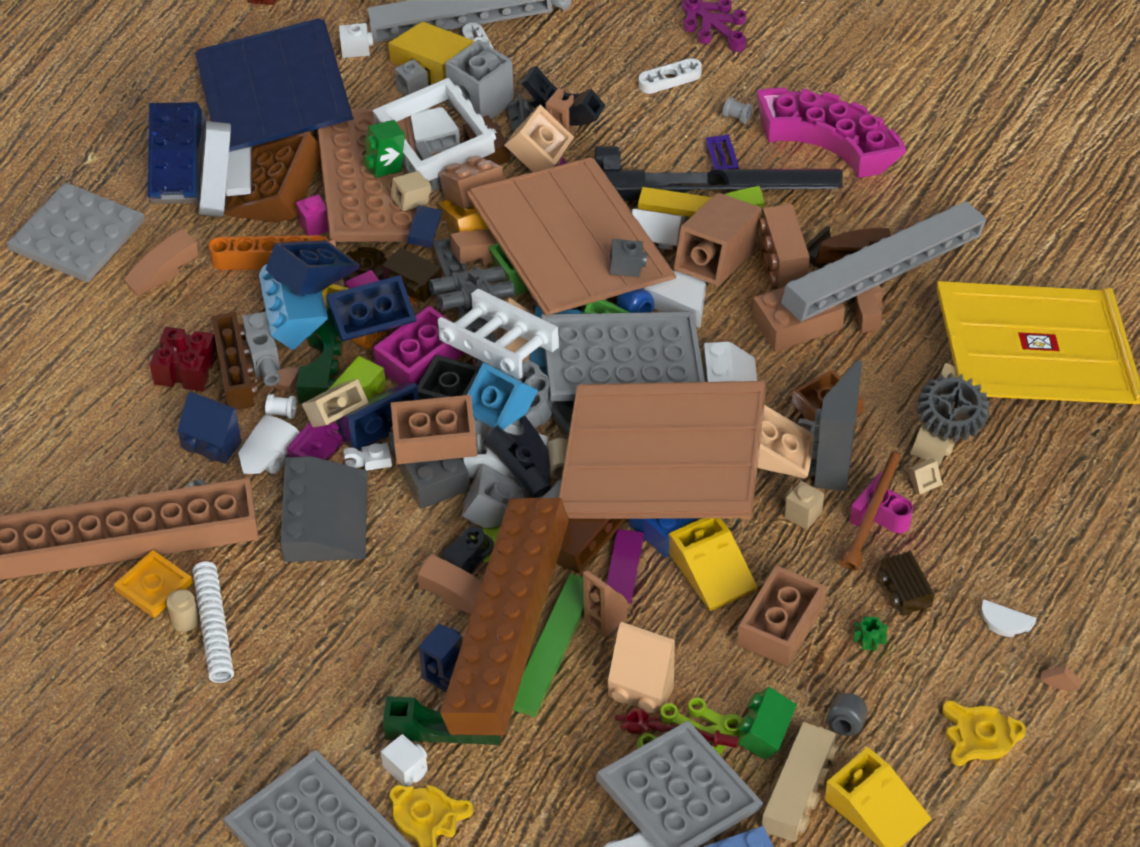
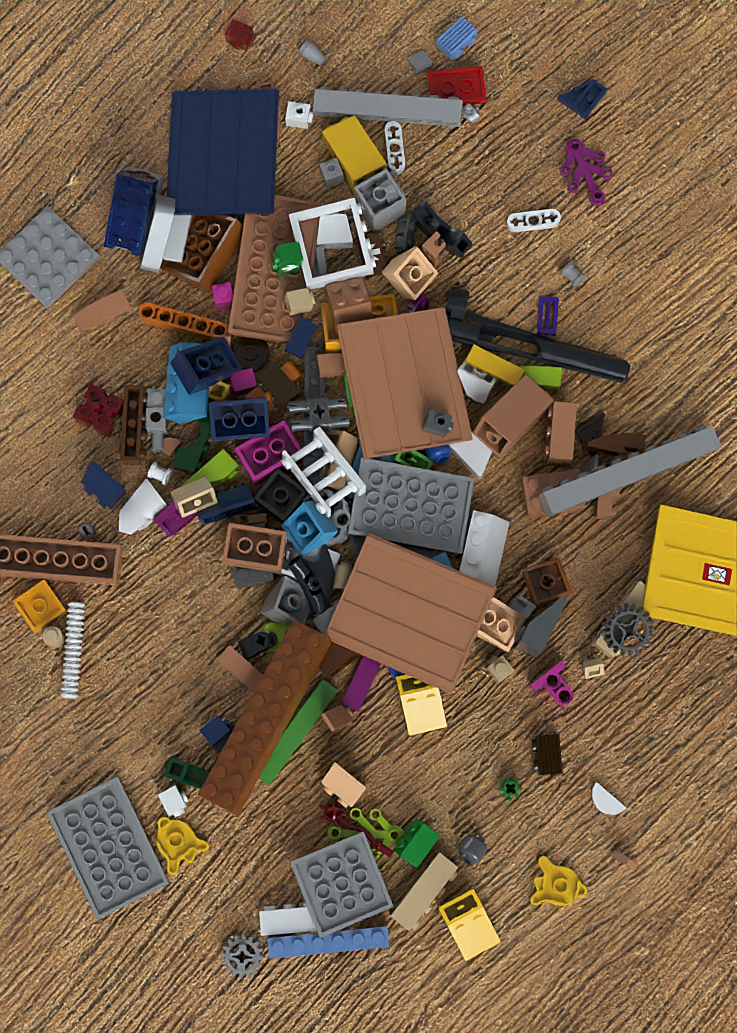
camera: 15 degrees right, 30 degrees up
dark grey slope [281,456,368,562] -> none
white plate [344,443,392,471] -> none
nougat brick [738,565,826,667] -> none
dark pink brick [757,88,906,178] -> none
dark orange piece [838,451,901,571] -> none

